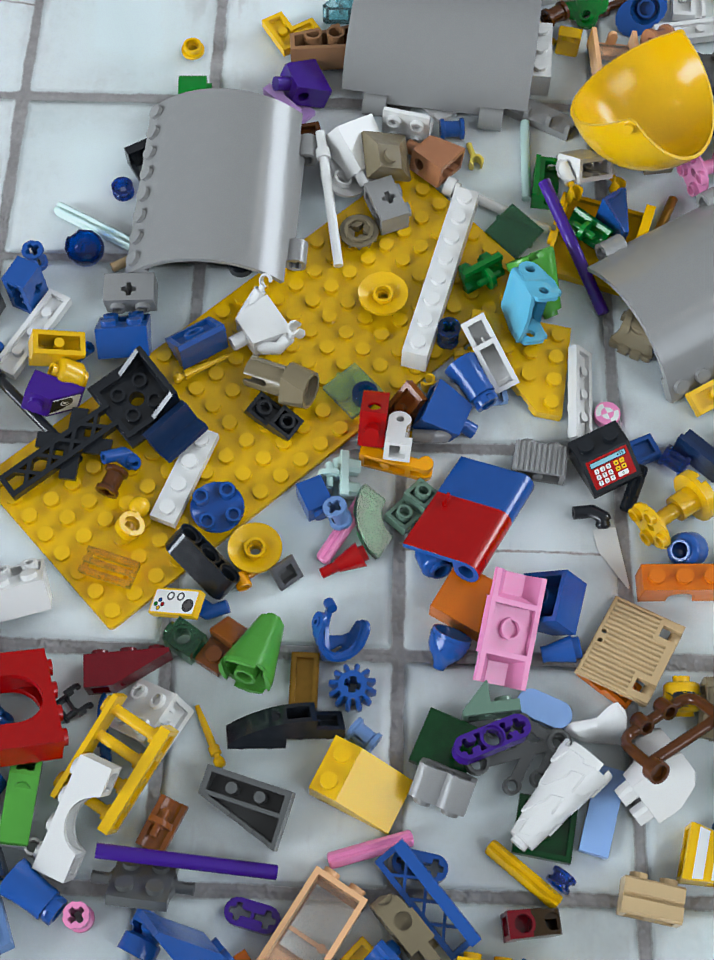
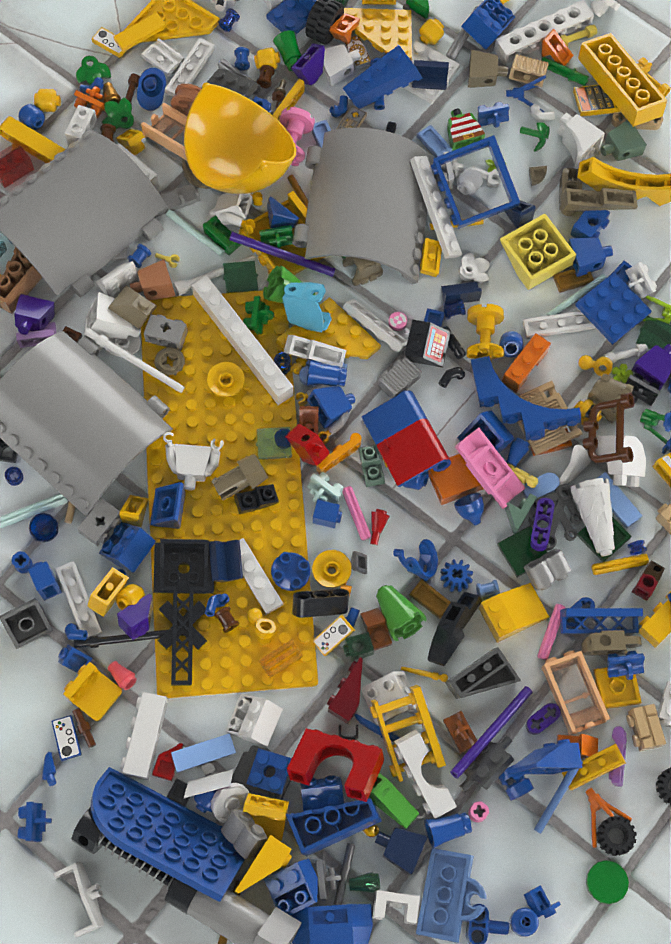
camera: 55 degrees left, 5 degrees up
yellow piece [172,353,229,384] -> none
medium blue bush [323,496,353,531] -> none
clear green tile [353,484,393,560] -> none
white leg [383,411,413,463] -> none
none -> yellow slope [119,495,149,527]
none -> blue arch [471,356,581,441]
none -> light yellow axle [507,463,538,488]

